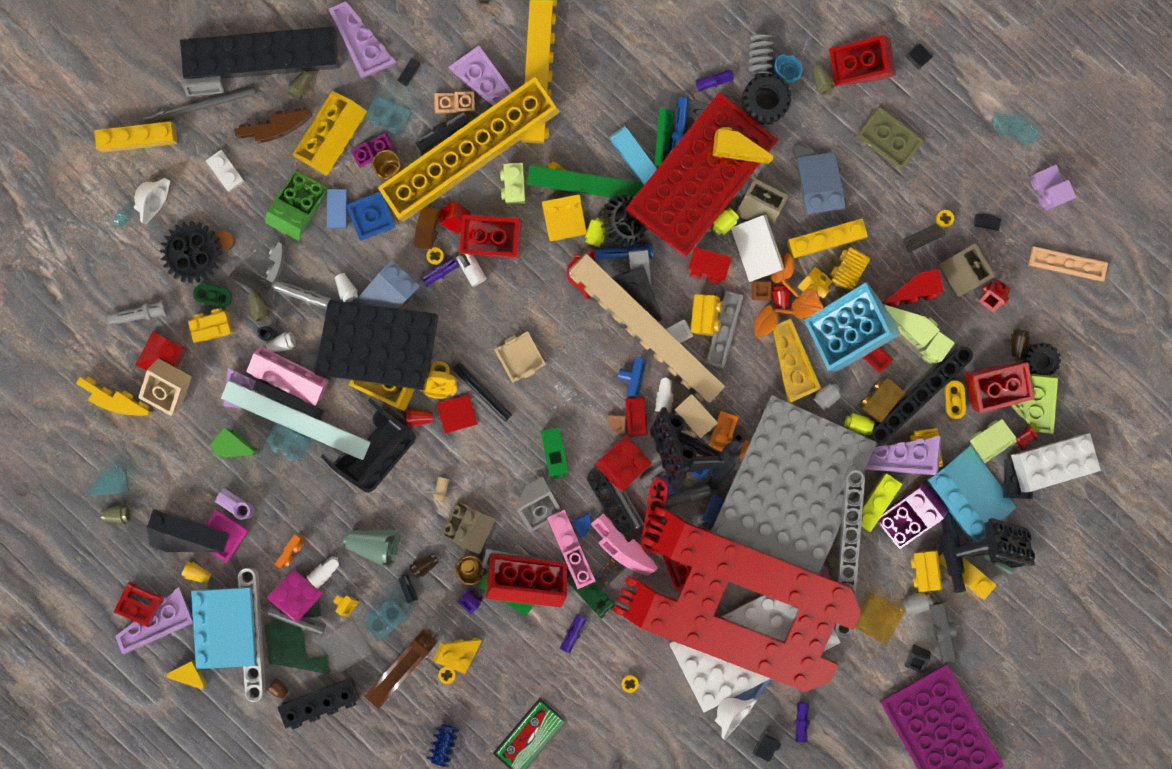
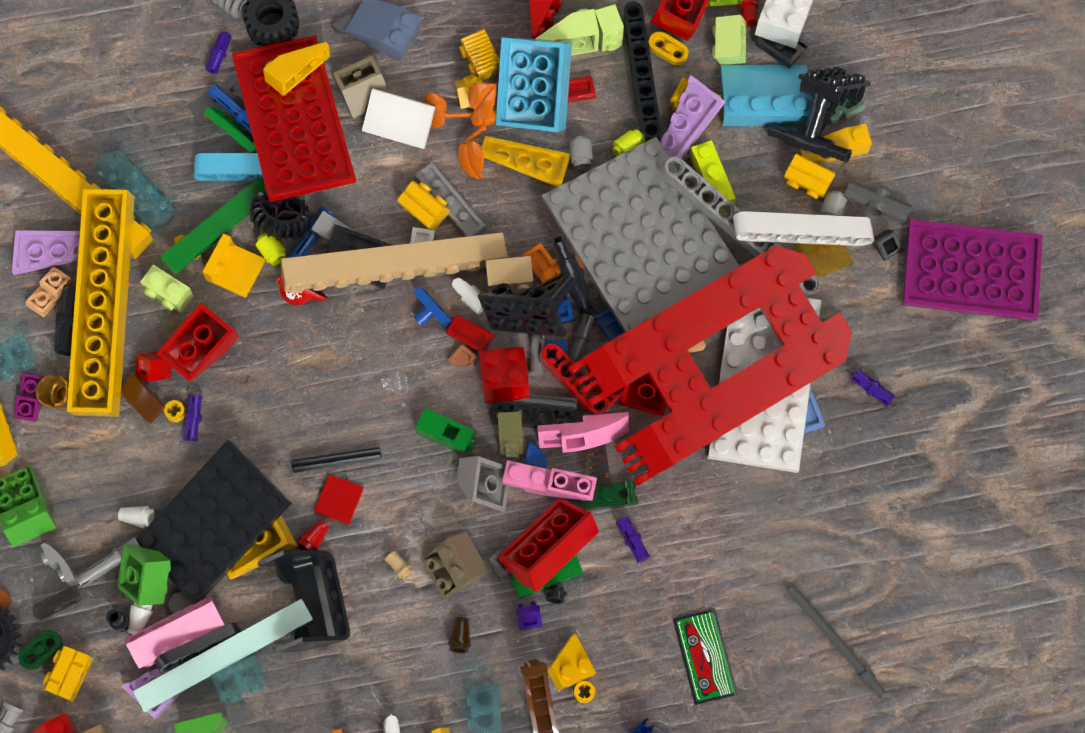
camera: 55 degrees left, 15 degrees down
olive cone [248,292,270,322] -> none
medium blue tile [327,189,347,228] -> none
sand green cone [344,529,400,568] -> none
blue plate [346,192,396,241] -> none
sand blue slope [355,260,422,309] -> none
black piece [398,575,418,604] -> none
yellow tile [420,361,458,399] -> none
pearl gold hair [455,555,484,585] -> none
white hinge [456,254,487,287] -> none
tan piece [494,331,546,383] -> none
yellow bush [621,675,639,693] -> none
red brick [686,247,732,285] -> none
neon yellow brick [711,207,739,235] -> none
white hat [715,698,757,739] -> none
dark orange tile [752,281,772,301] -> none
black panel [752,732,781,762] -> none
red cone [772,285,791,310] -> none
yellow brick [786,218,868,260] -> none
pearl gold brick [861,378,905,422] -> none
slope [878,481,948,549] -> none
none -> clear light blue brick [94,150,178,230]
none -> bright green slope [117,544,171,606]
none -> olive brick [498,411,523,460]
none -> black plate [545,585,568,604]
none -> white beam [732,211,874,246]

